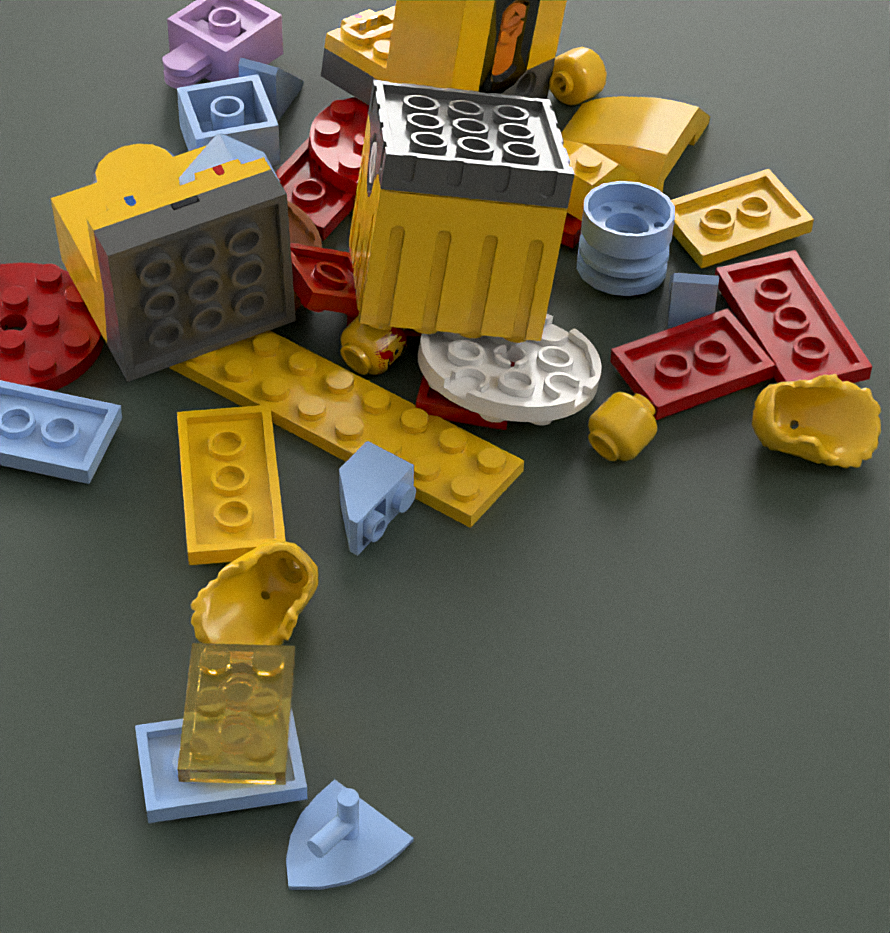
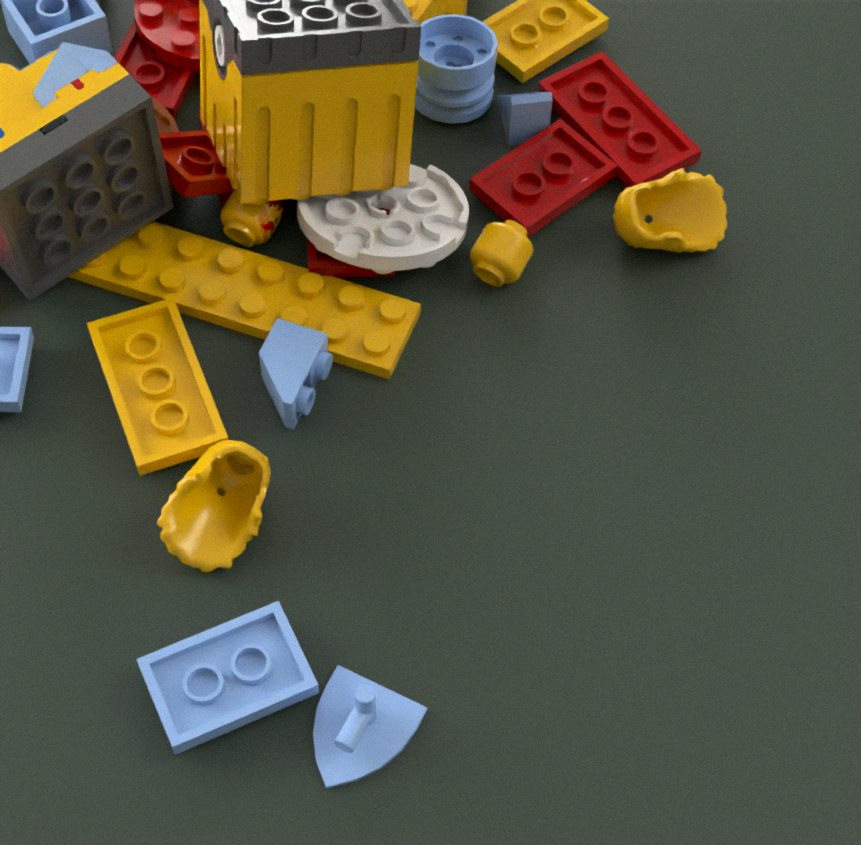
camera: 15 degrees left, 10 degrees up
clear yellow plate [177,643,296,785] -> none

